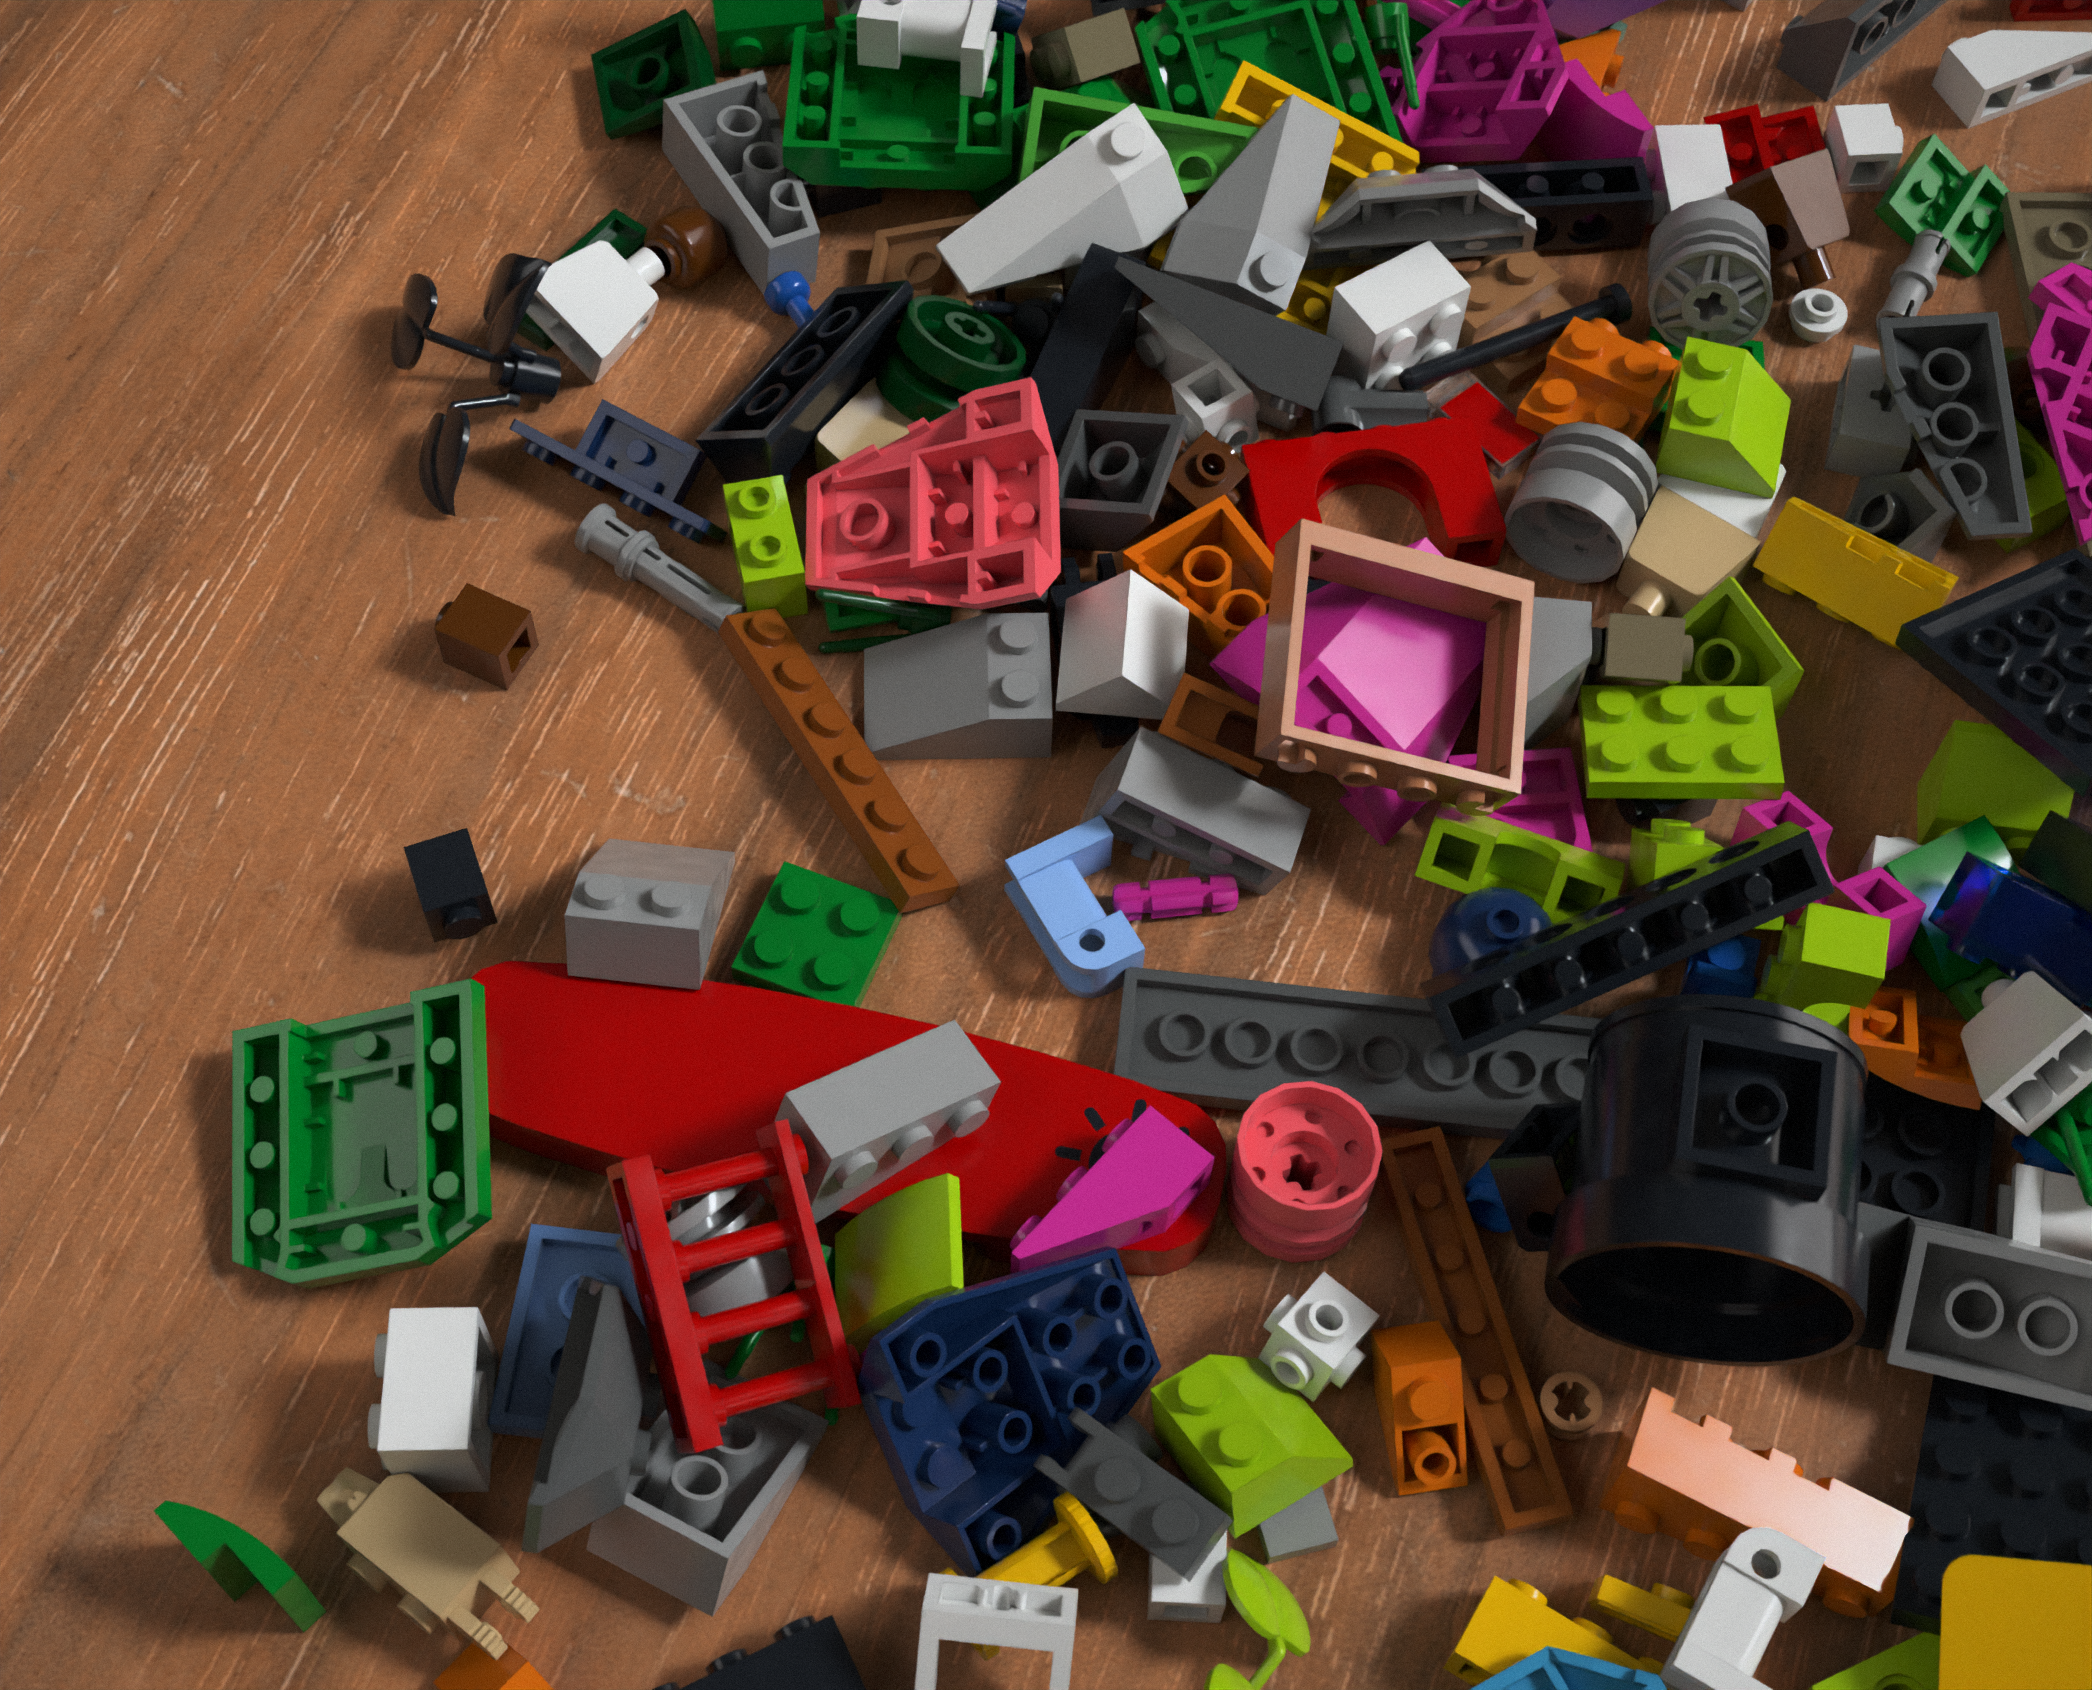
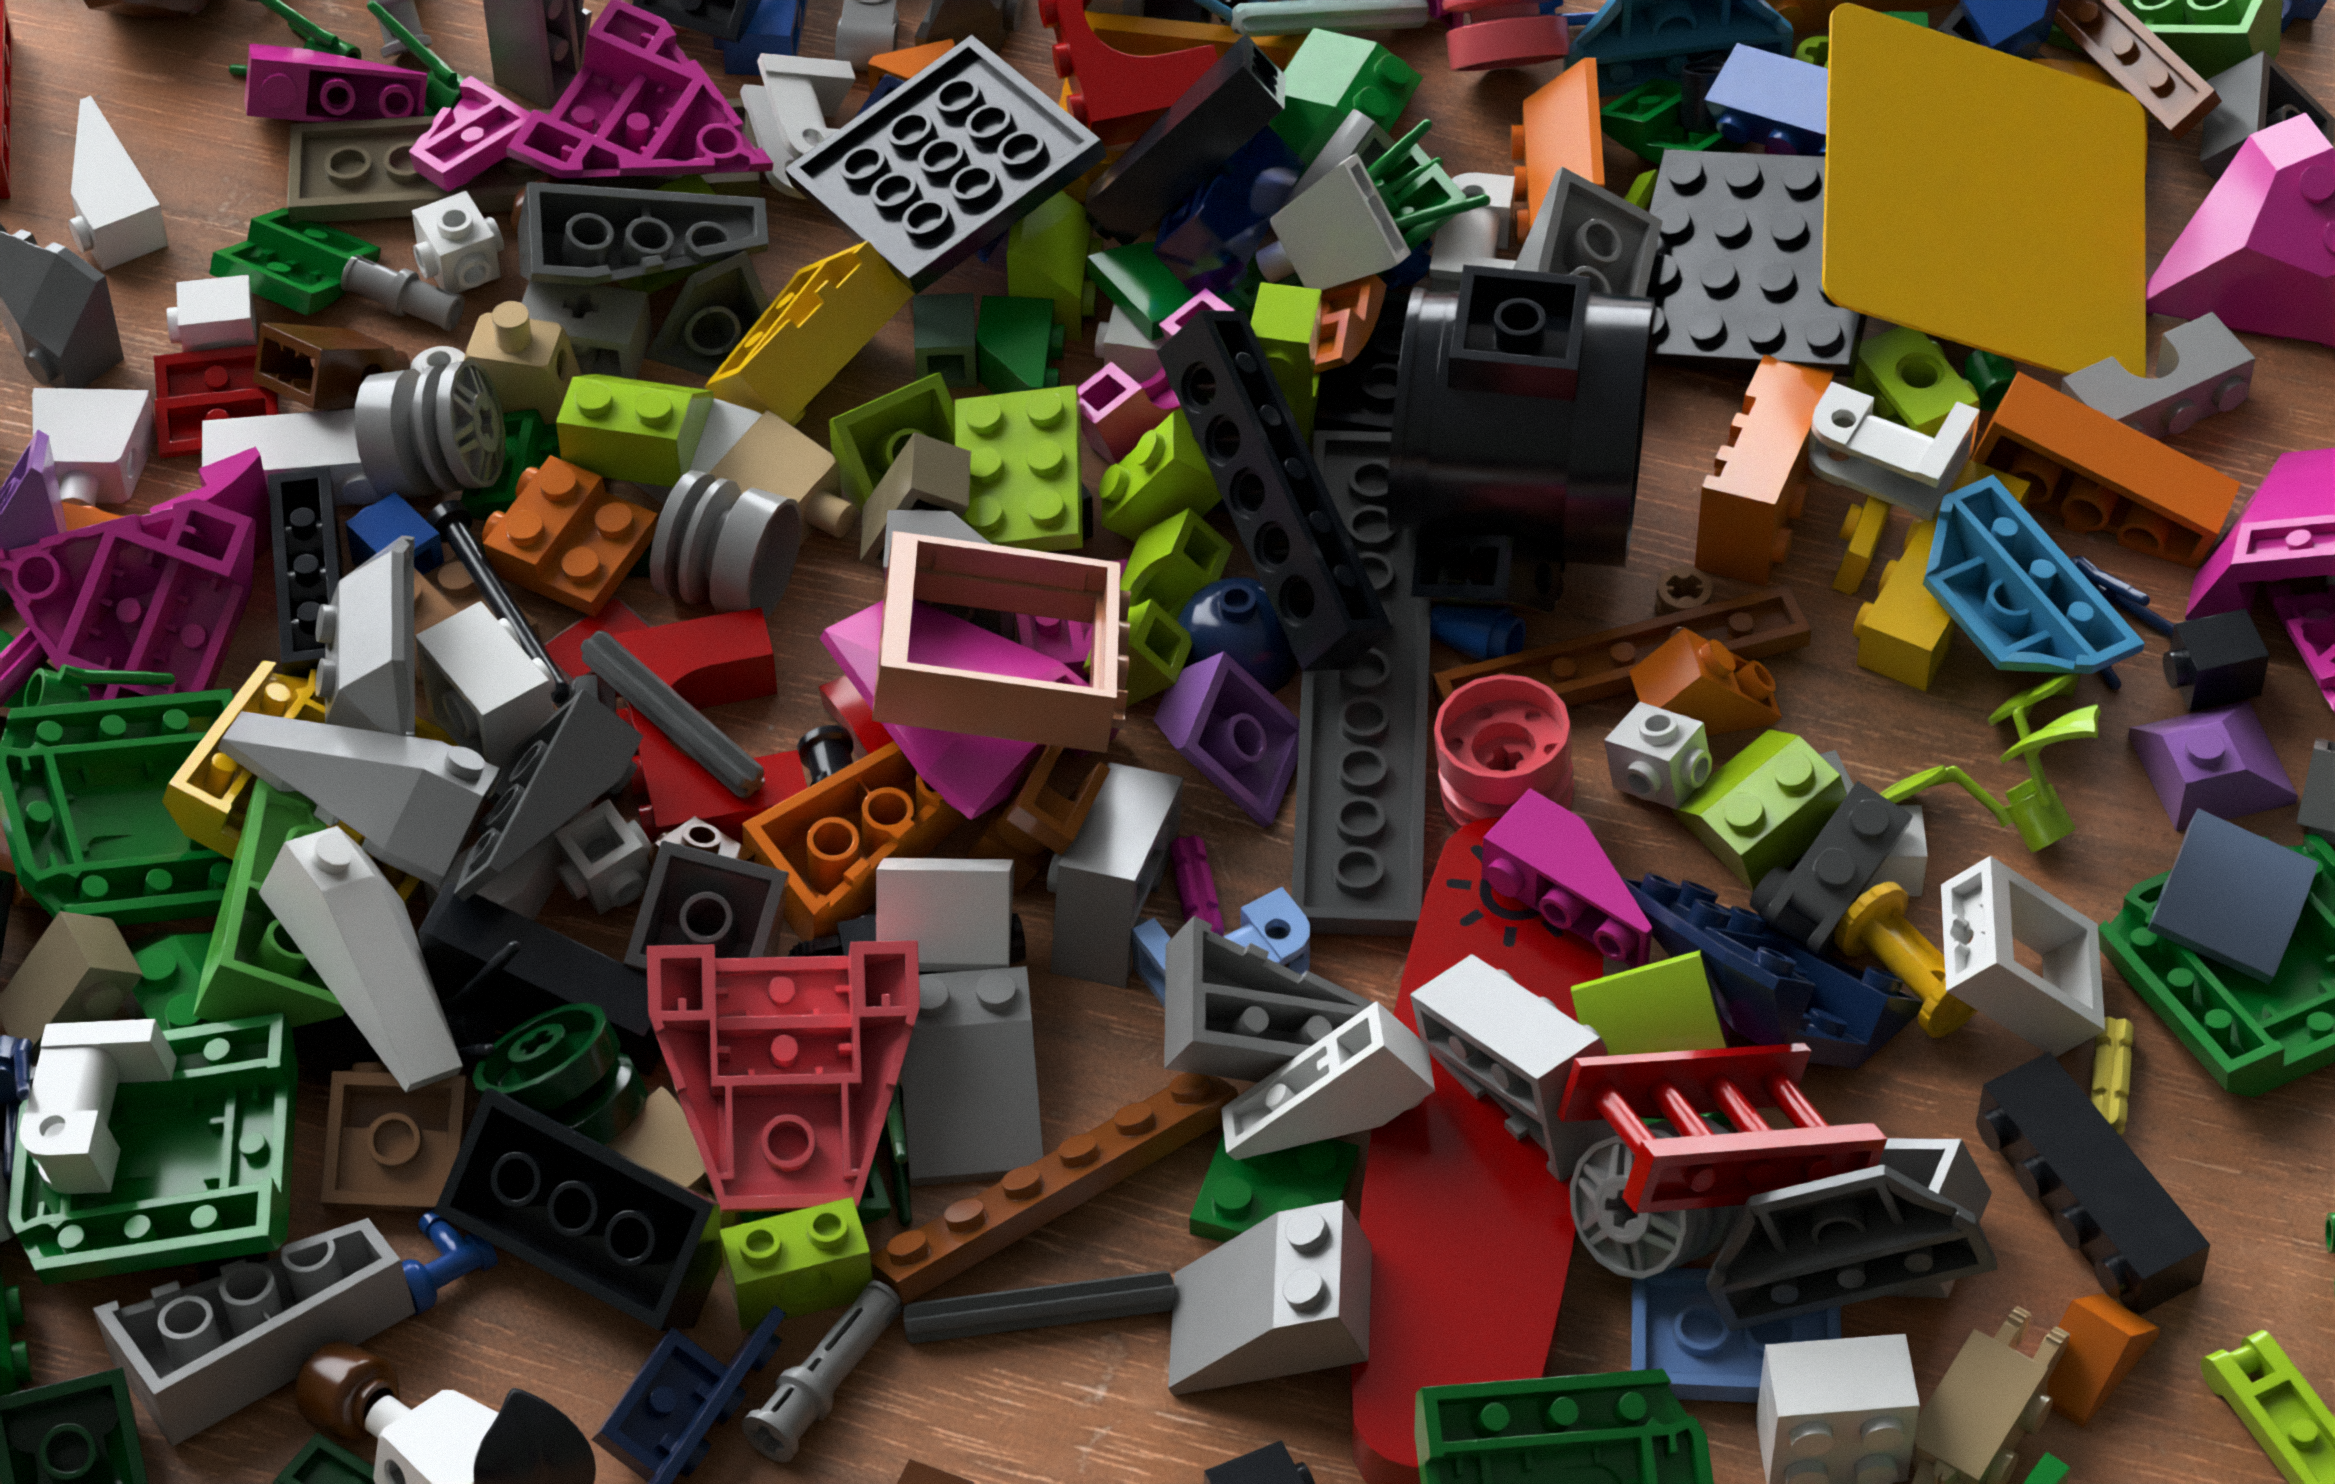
camera: 90 degrees left, 10 degrees down
none -> white torso [32,388,157,507]
none -> blue brick [345,492,444,575]
none -> white brick [412,191,504,294]
none -> tan torso [464,301,582,425]
none -> dark grey axle [580,631,765,799]
none -> dark grey axle [903,1270,1175,1344]
none -> sand green brick [913,293,977,388]
none -> green slope [976,295,1066,395]
none -> medium lavender slope [1154,651,1300,828]
none -> light grey wedge [1164,916,1374,1083]
none -> white slope [1221,1001,1435,1160]

